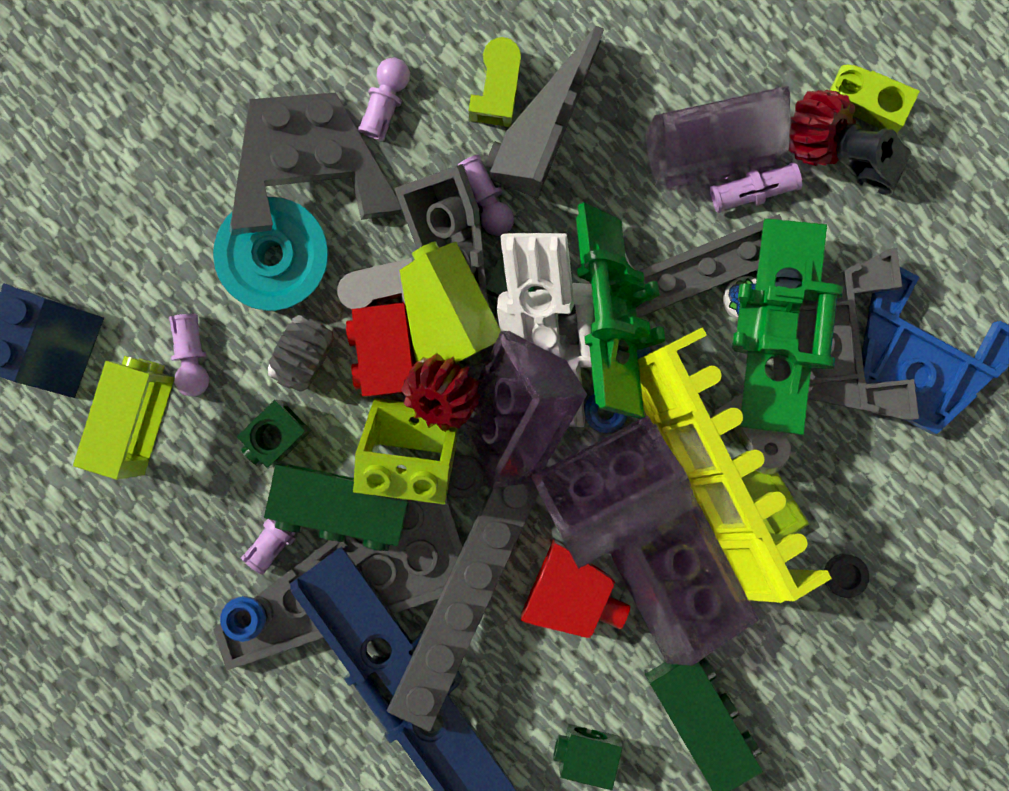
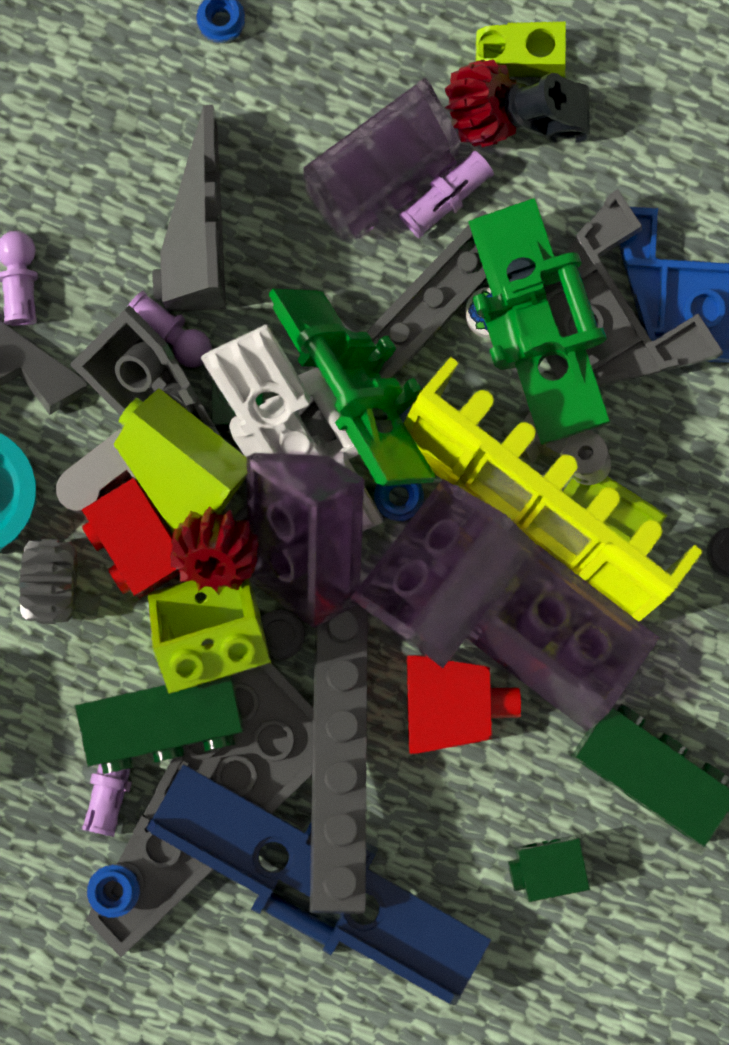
camera: 20 degrees left, 5 degrees down
dark green brick [237,400,312,468] -> none
lime leg [468,37,521,127] -> none

